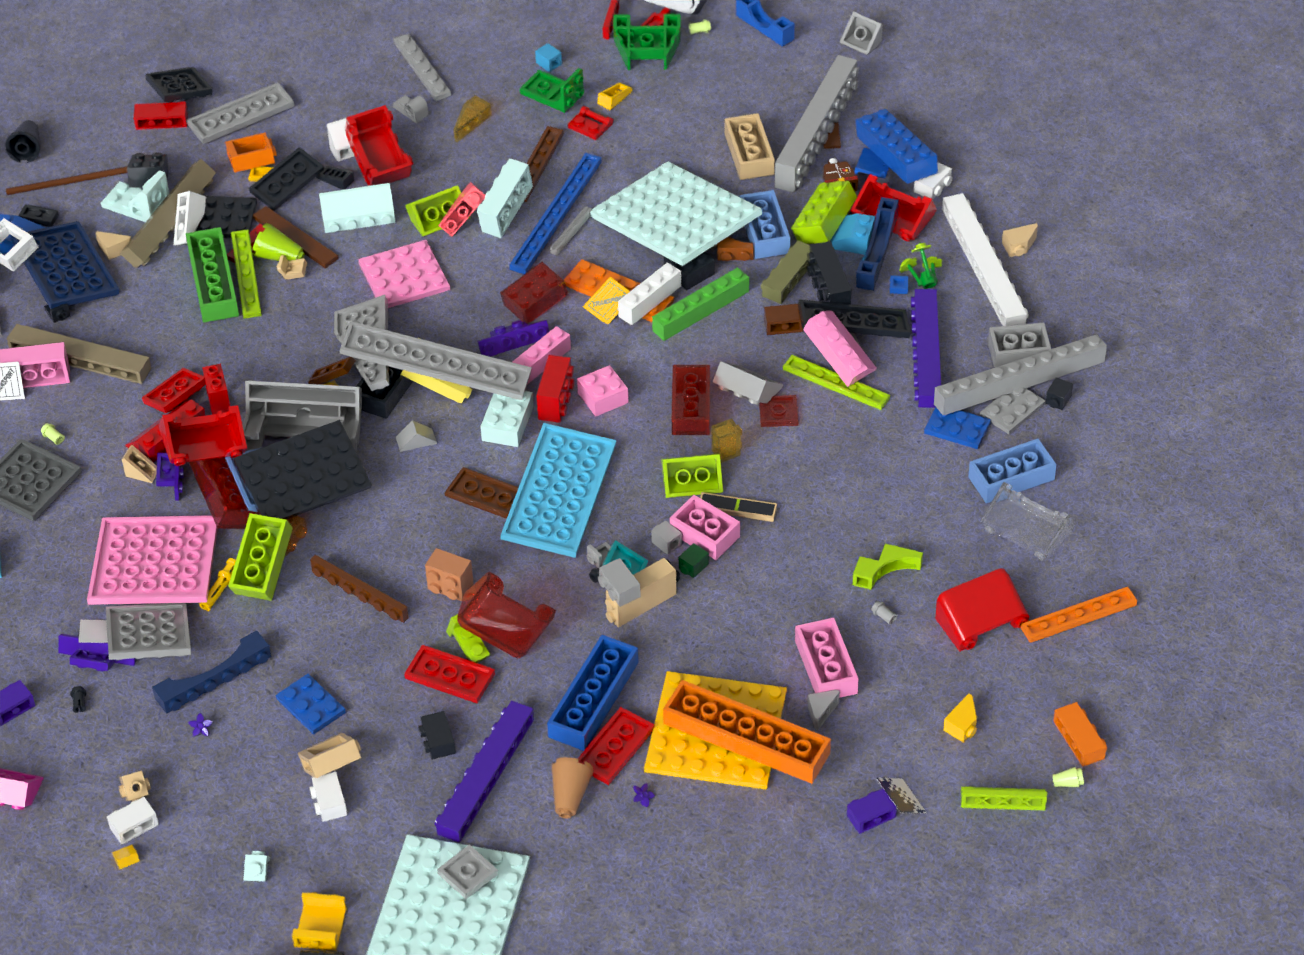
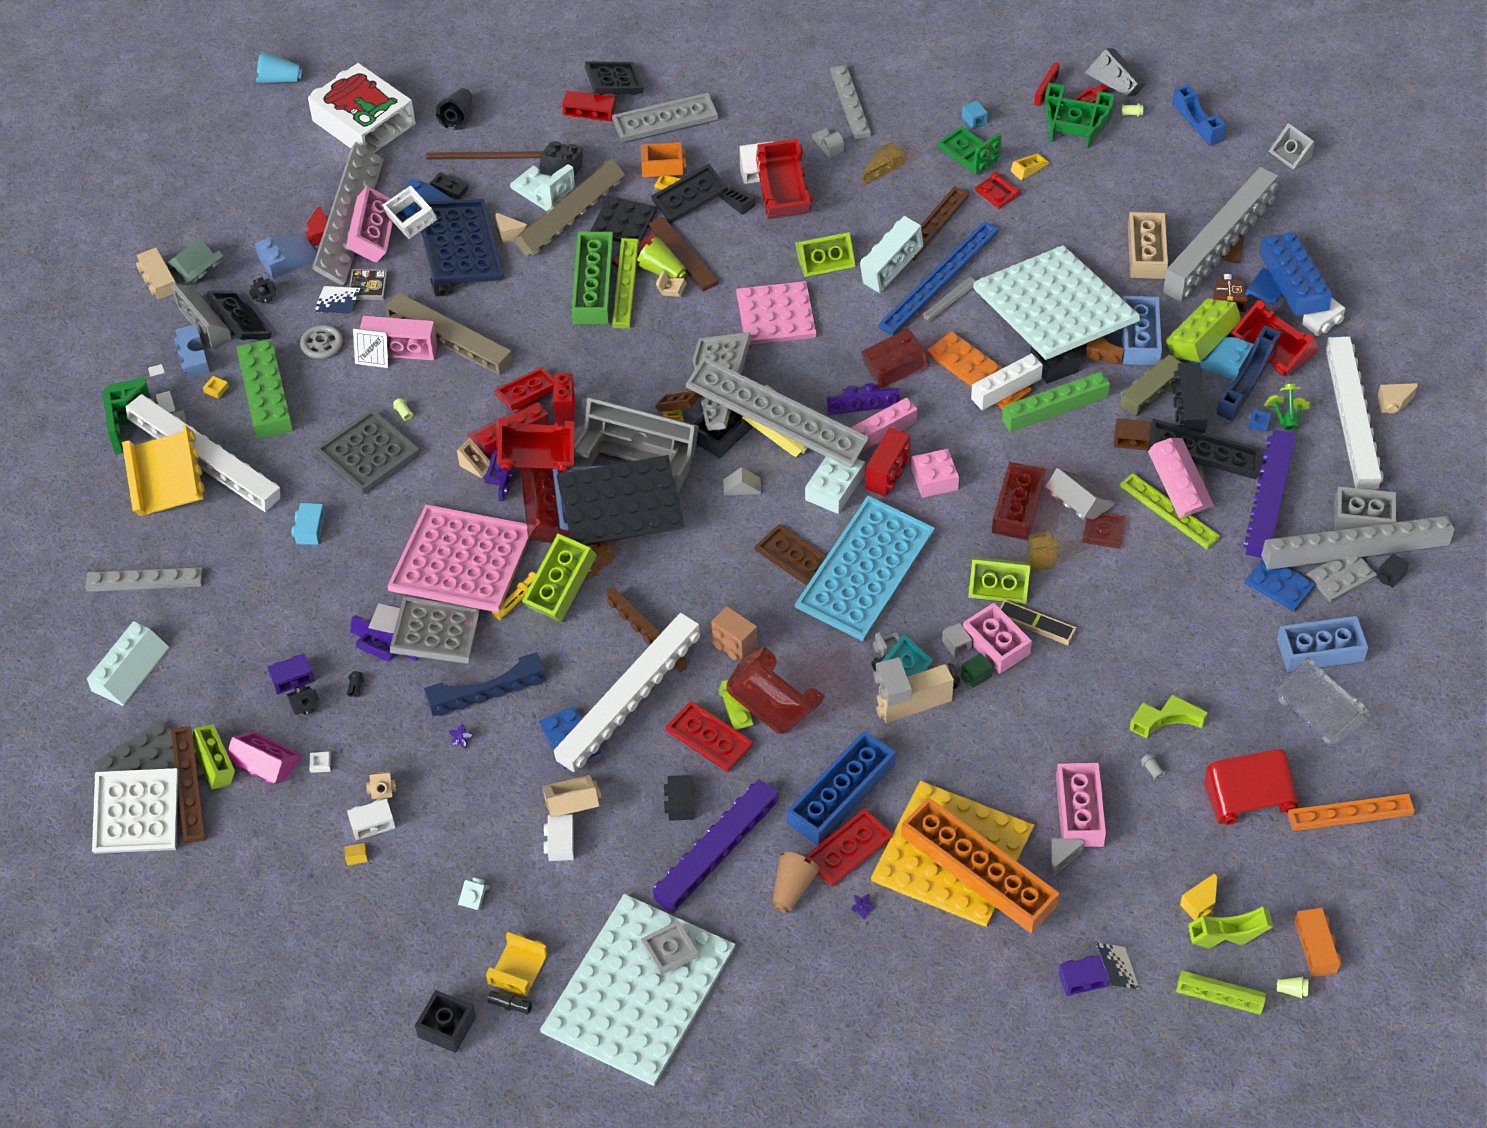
camera: 15 degrees right, 5 degrees up
white slope [174,191,206,245] -> none
light aqua slope [319,183,395,233] -> none
coral slope [438,182,485,237] -> none
yellow sticker [583,277,630,324] -> none
none -> black brick [286,685,319,715]
none -> white tile [310,751,331,773]
none -> white brick [554,613,700,773]
none -> lime arch [1188,906,1273,949]

